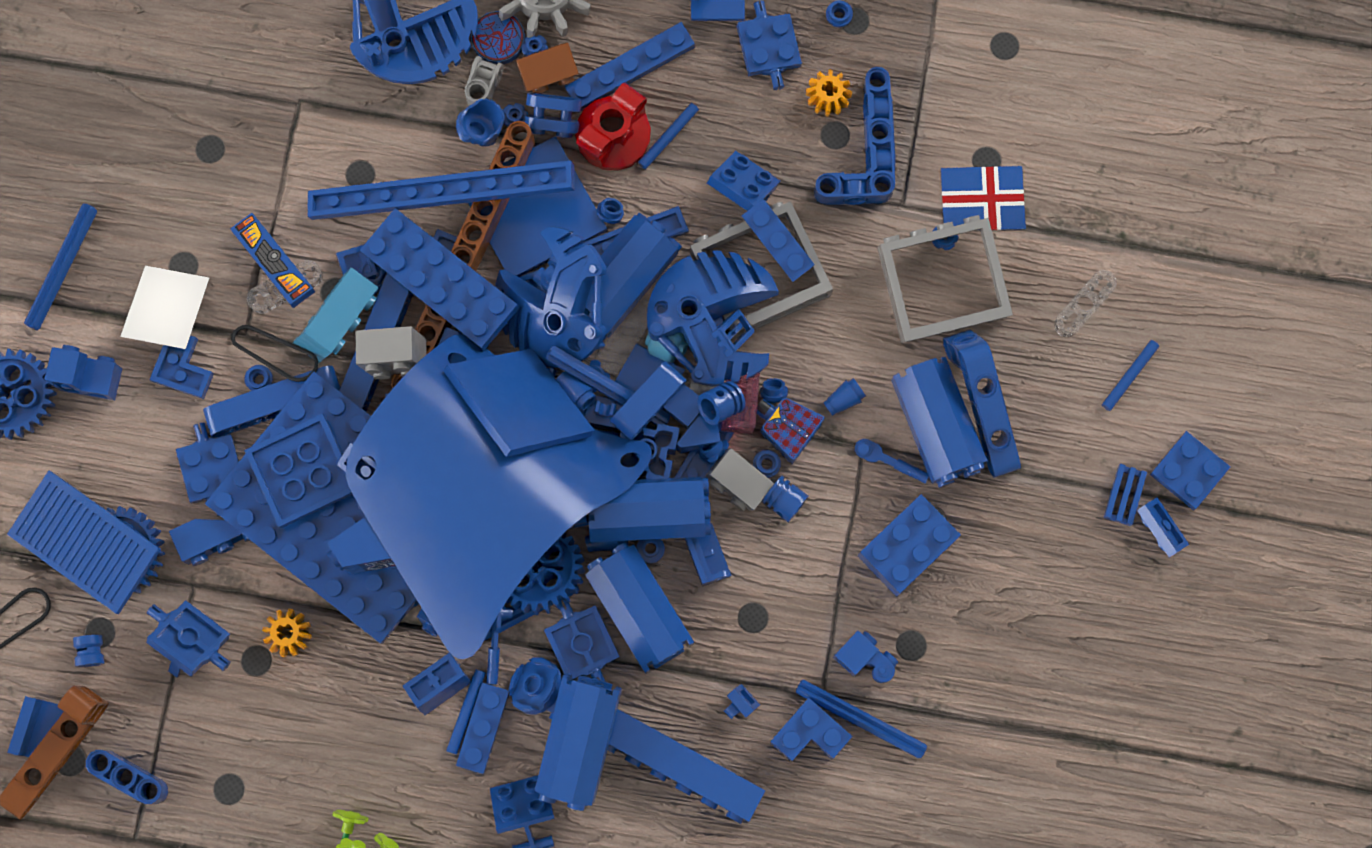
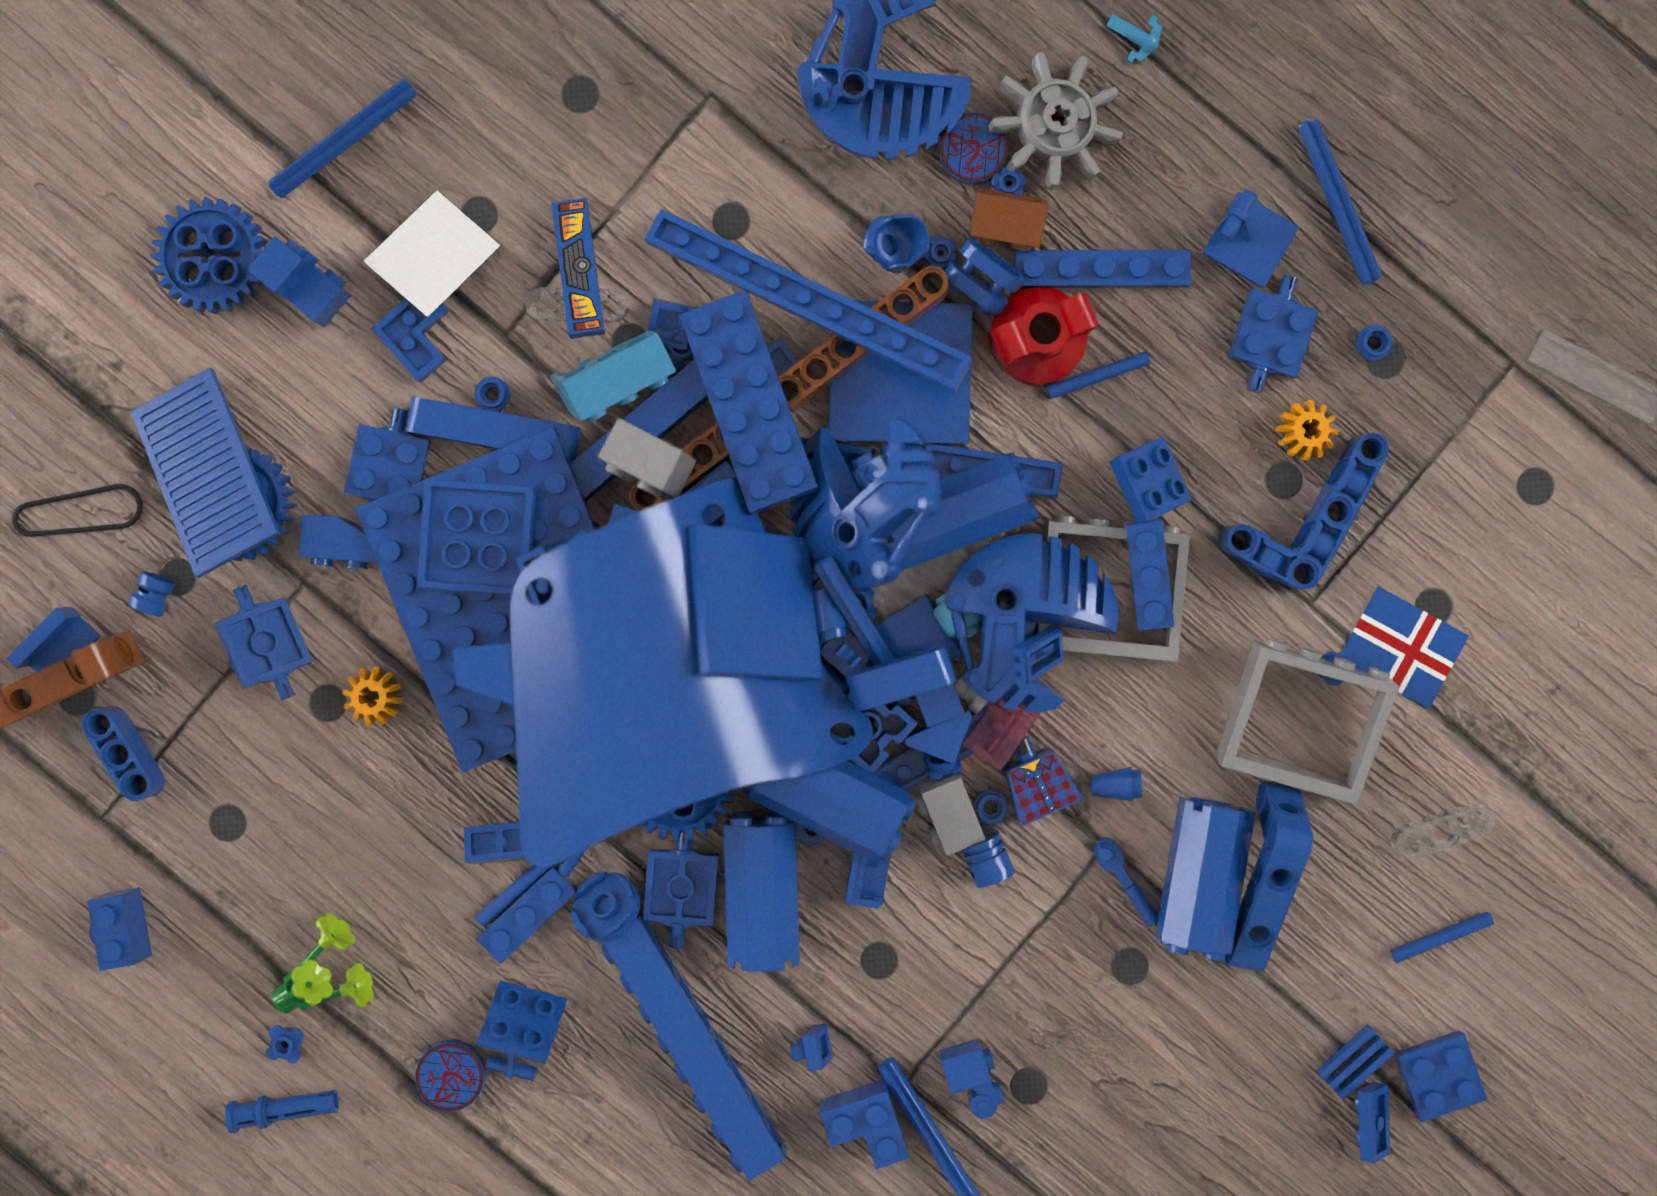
camera: 30 degrees right, 10 degrees up
black piece [231,325,319,382] -> none
light grey piece [464,56,504,106] -> none
blue brick [535,674,622,811] -> none
blue plate [596,198,624,224] -> none
blue piece [697,381,745,425] -> none
blue plate [760,378,788,403] -> none
blue brick [858,494,961,597] -> none

